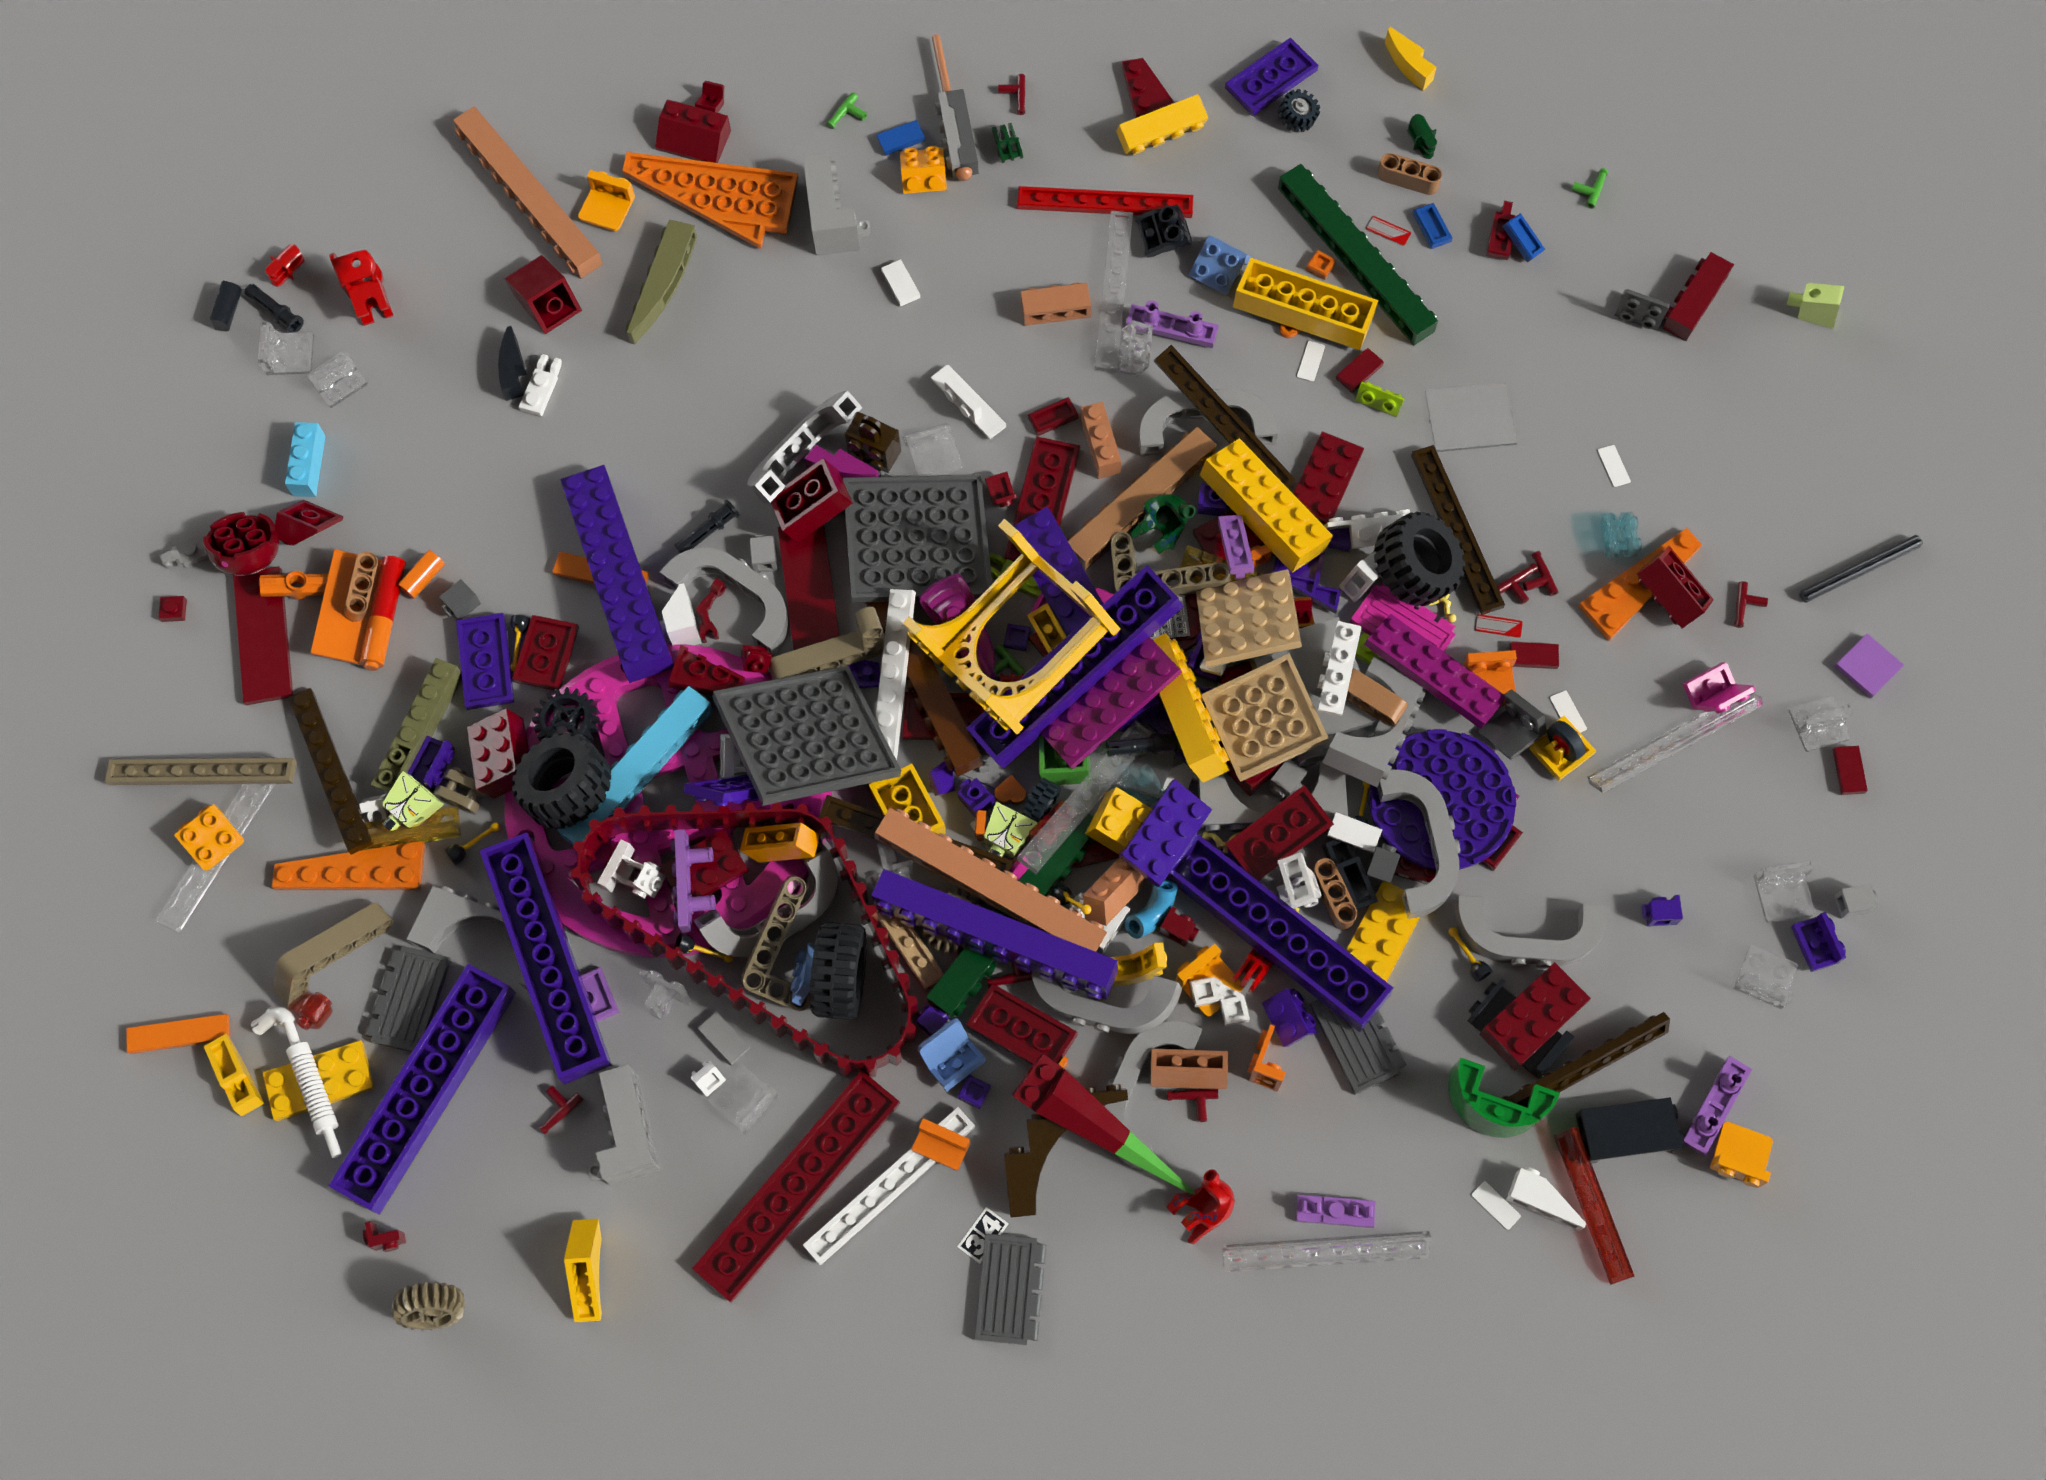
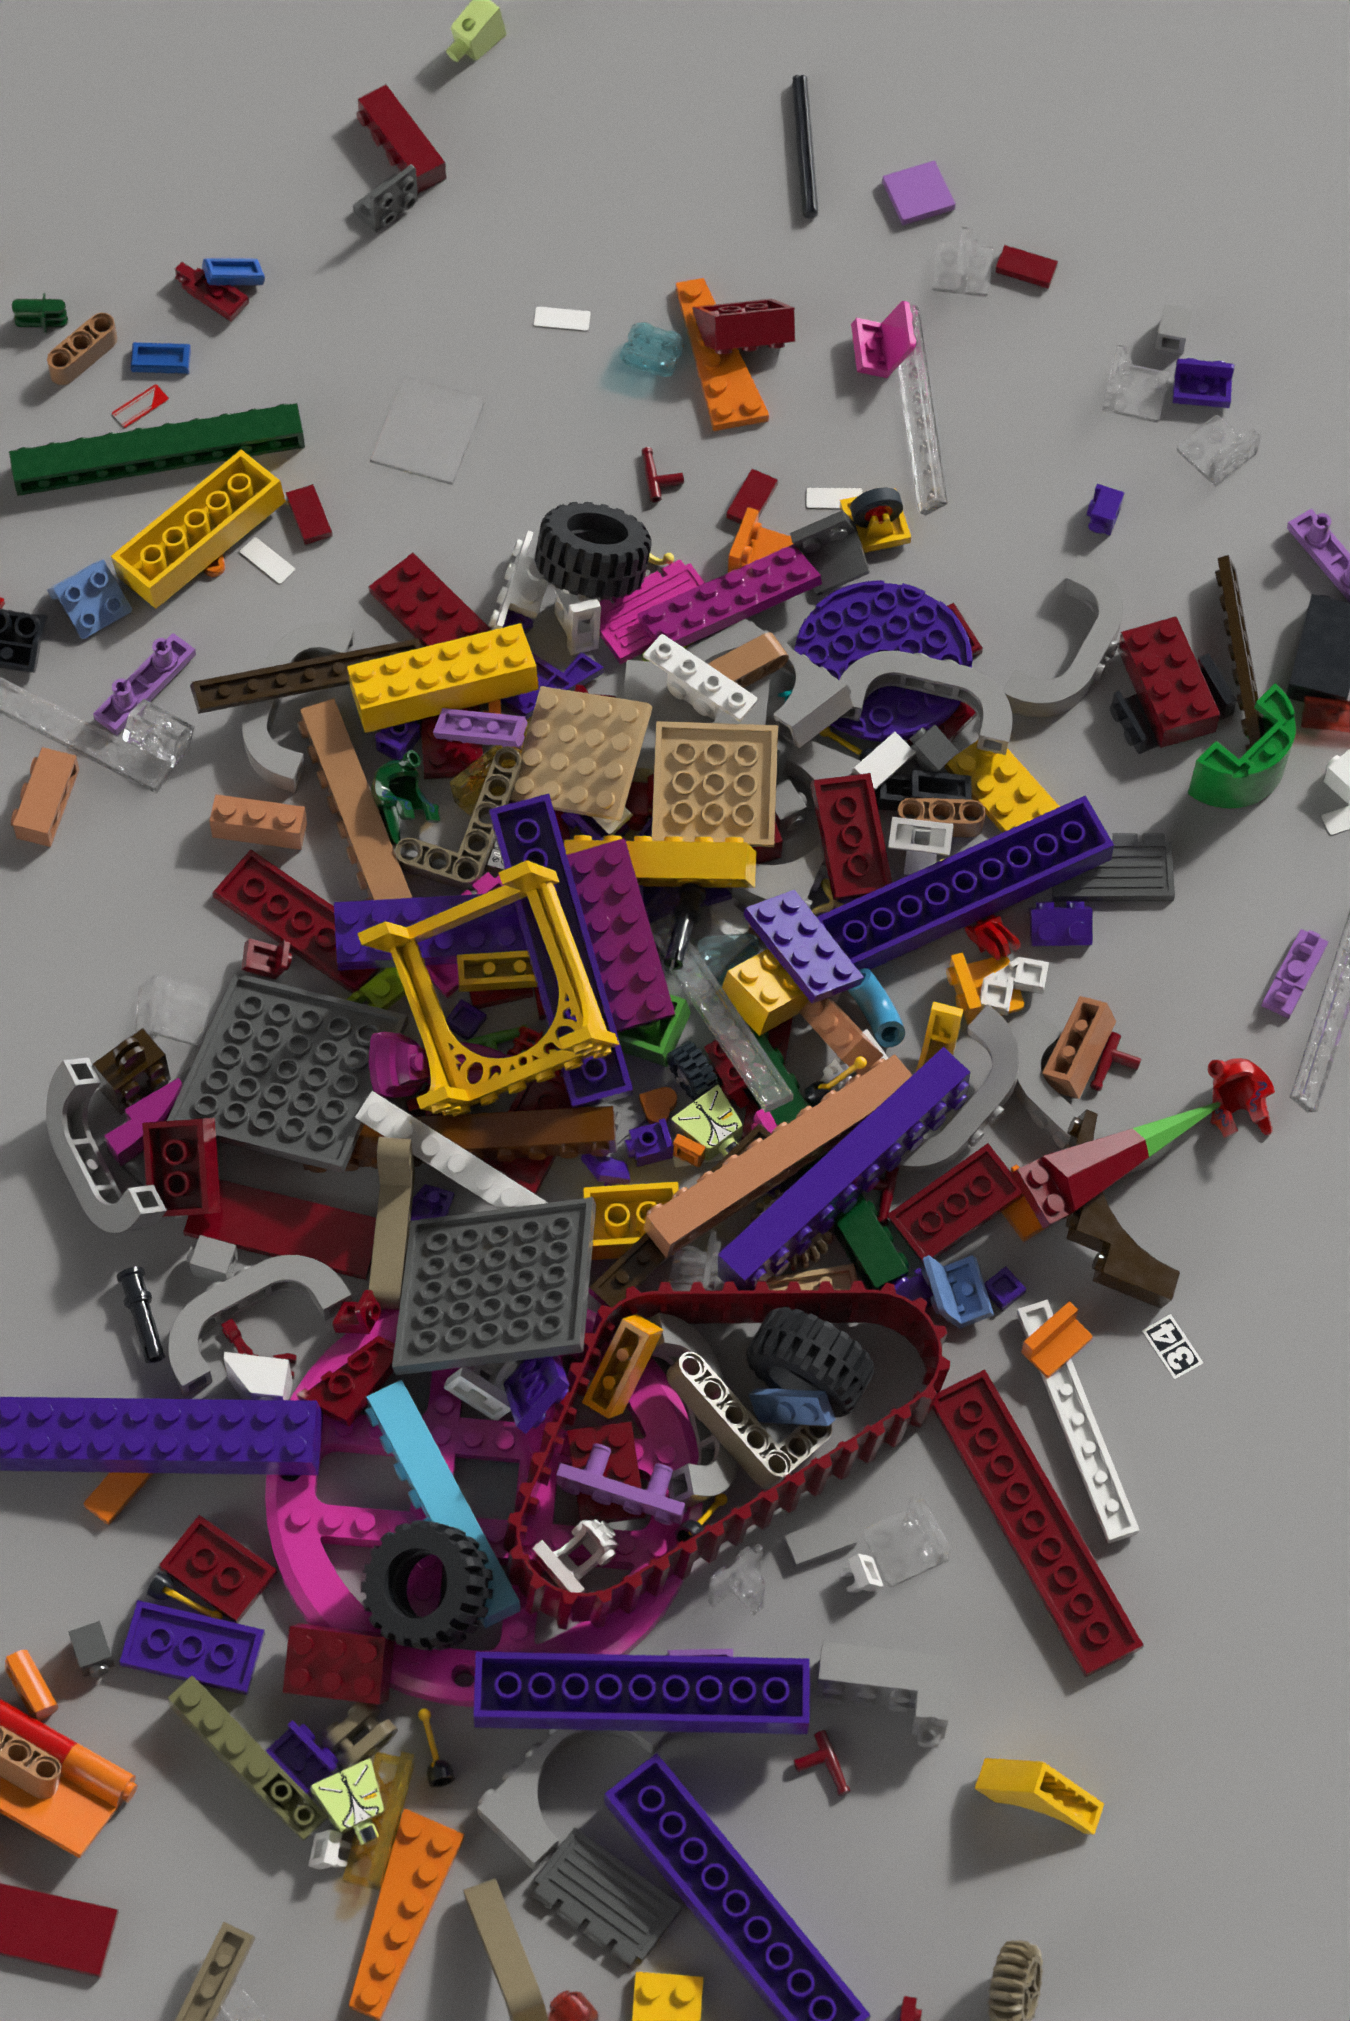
camera: 70 degrees left, 5 degrees down
dark brown plate [288,688,374,855] -> none
black gear [532,687,601,742] -> none
white bracket [931,365,1006,439] -> none
dark grey hinge [975,1234,1047,1345] -> none
dark red tile [1028,397,1079,436] -> none
dark red brick [1159,906,1200,947] -> none
orange bracket [1247,1024,1286,1092] -> none
orange tile [1306,250,1337,280] -> none
lime hinge [1355,381,1405,417] -> none
dark brown plate [1411,445,1505,615] -> none
hinge [1448,927,1493,982] -> none
sticker [1476,614,1523,638] -> none
dark red piece [1523,551,1559,596] -> none
bright green piece [1572,168,1608,209] -> none
dark red piece [1734,581,1768,628] -> none

